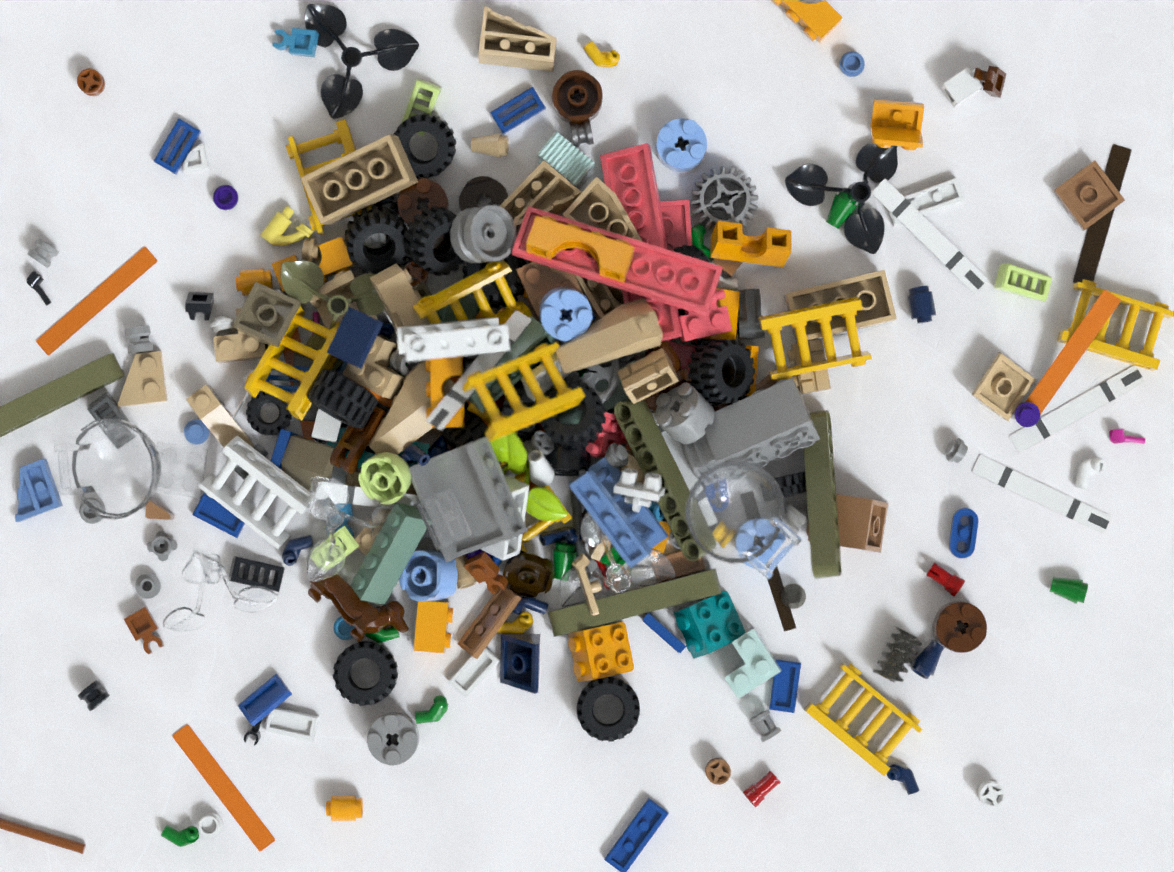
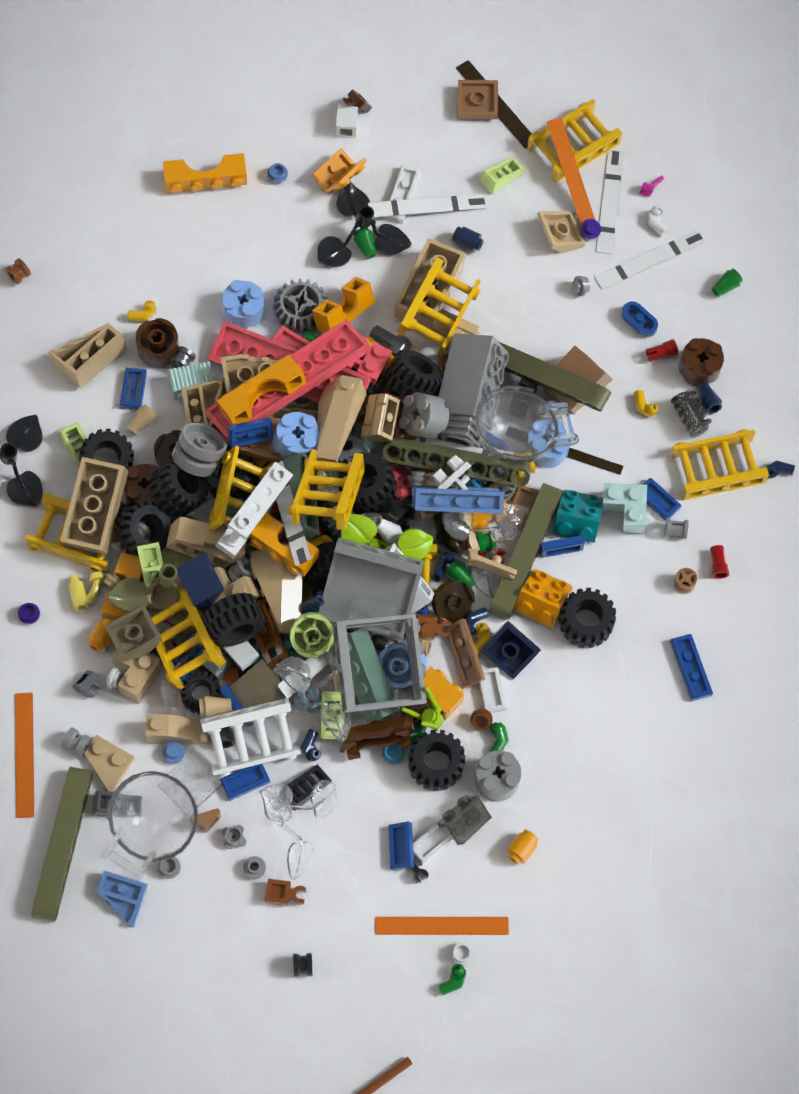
camera: 60 degrees left, 20 degrees down
clear smoke plate [780,584,806,609] -> none
none -> yellowish green slope [137,542,163,587]
none -> tan cone [199,696,232,718]
none -> blue tile [228,417,273,448]
none -> light grey window [332,614,428,714]
none -> lime plant [401,686,444,731]
none -> clear smoke bracket [437,795,492,845]
none -> dark orange plate [470,708,493,730]
none -> yellow arm [634,390,658,417]

